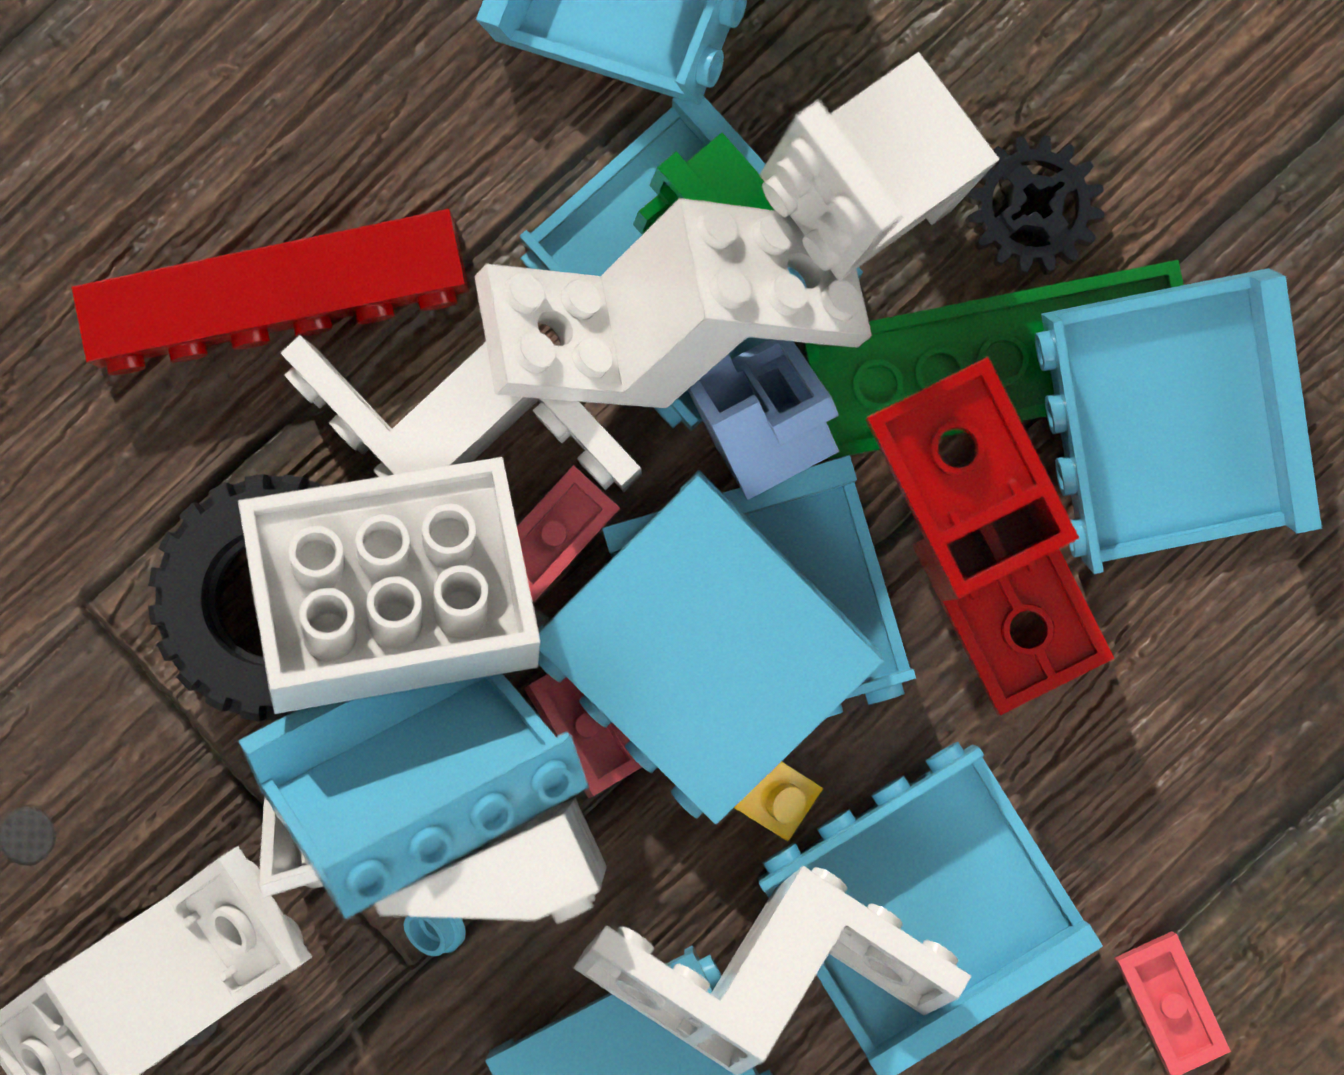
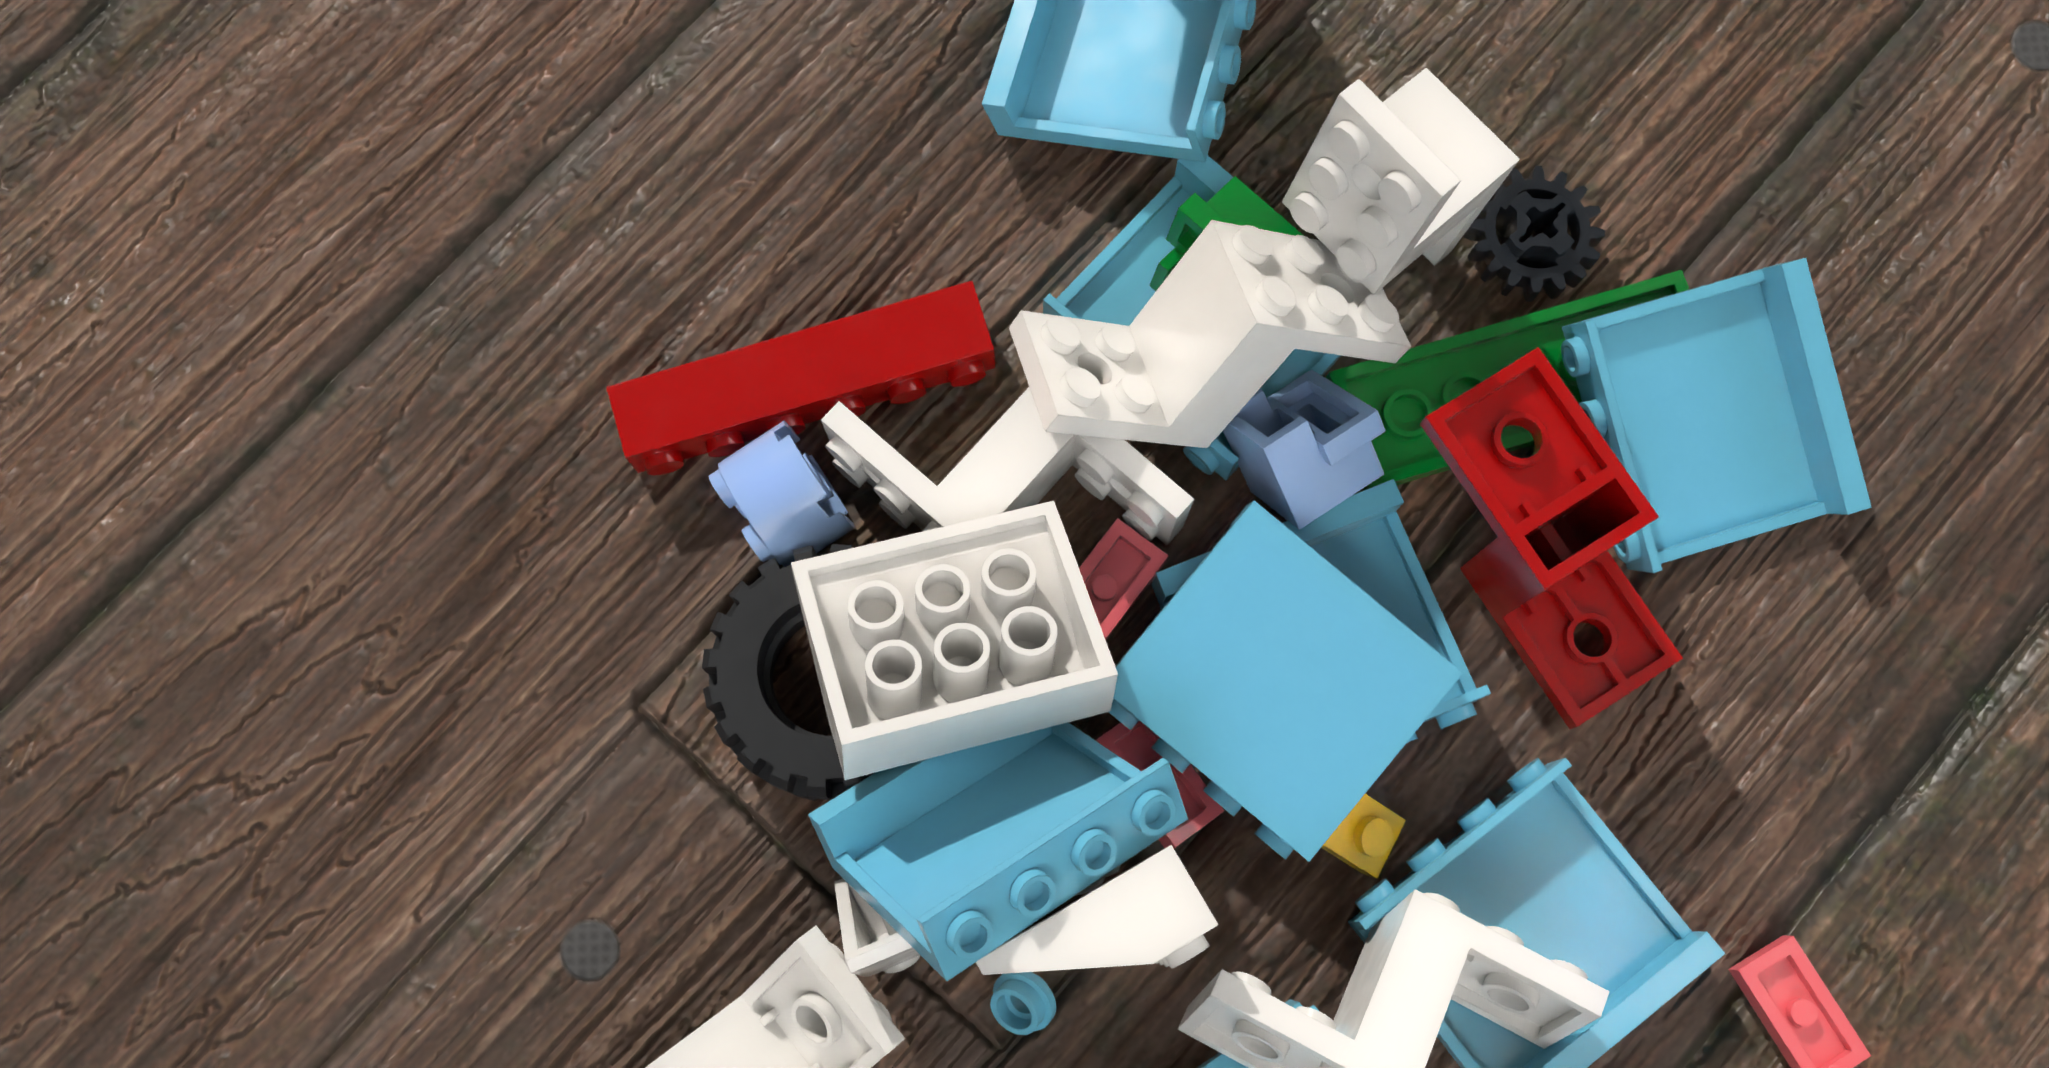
camera: 10 degrees left, 10 degrees down
none -> light blue brick [708,421,855,567]

